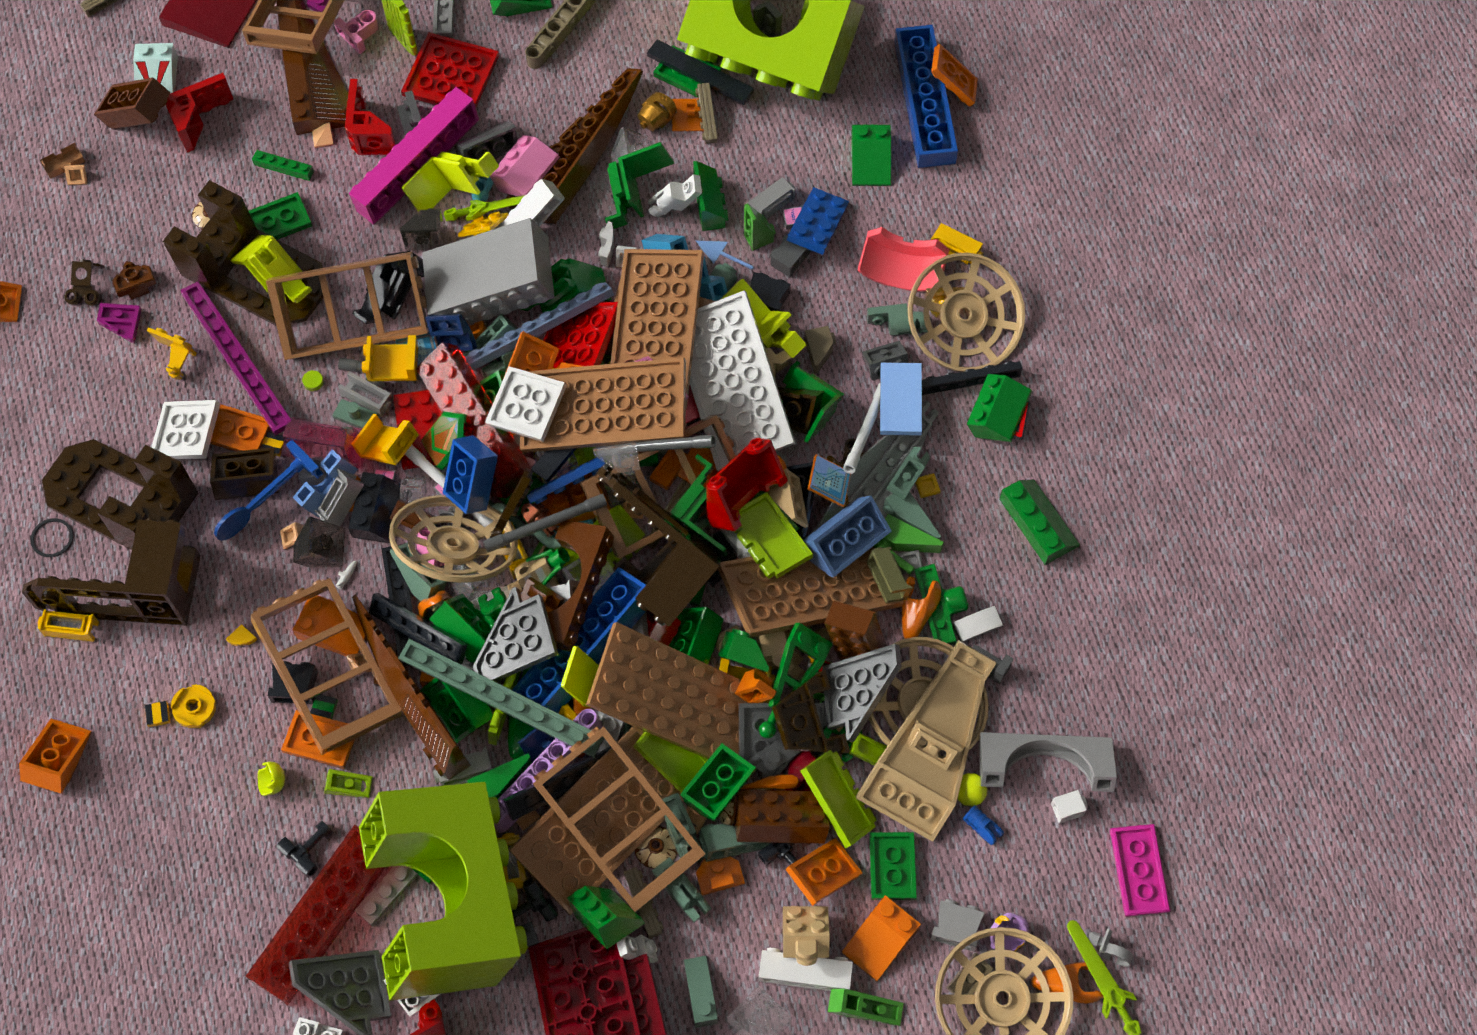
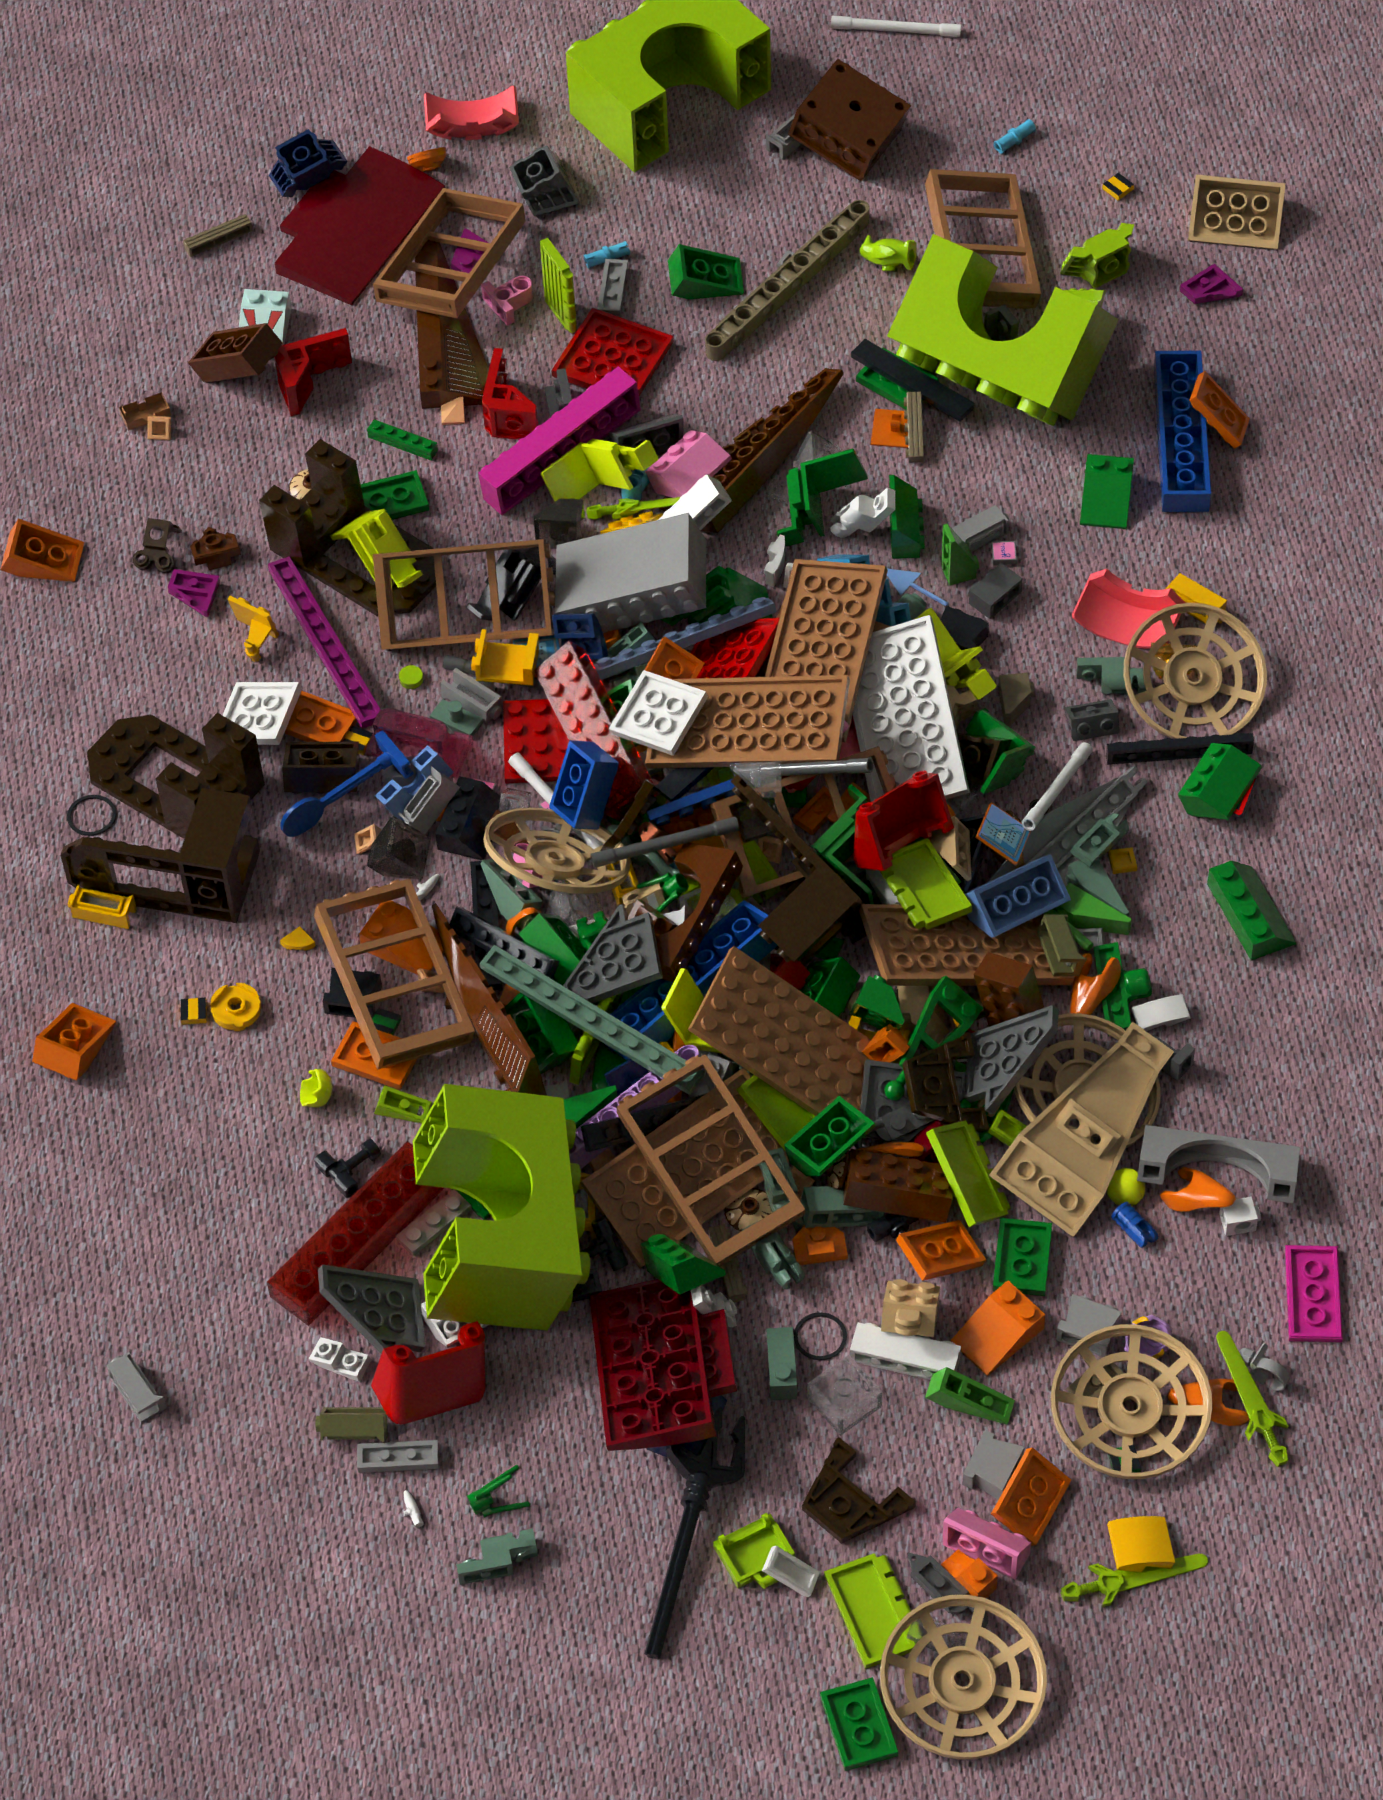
camera: 10 degrees right, 10 degrees down
yellow panel [351,414,419,465] -> none
tile [422,412,467,470] -> none
pearl gold helmet [637,92,677,131] -> none
blue plate [786,187,849,255] -> none
light blue tile [880,363,922,436] -> none
none -> black piece [794,1312,847,1360]
none -> orange animal [1160,1167,1236,1211]

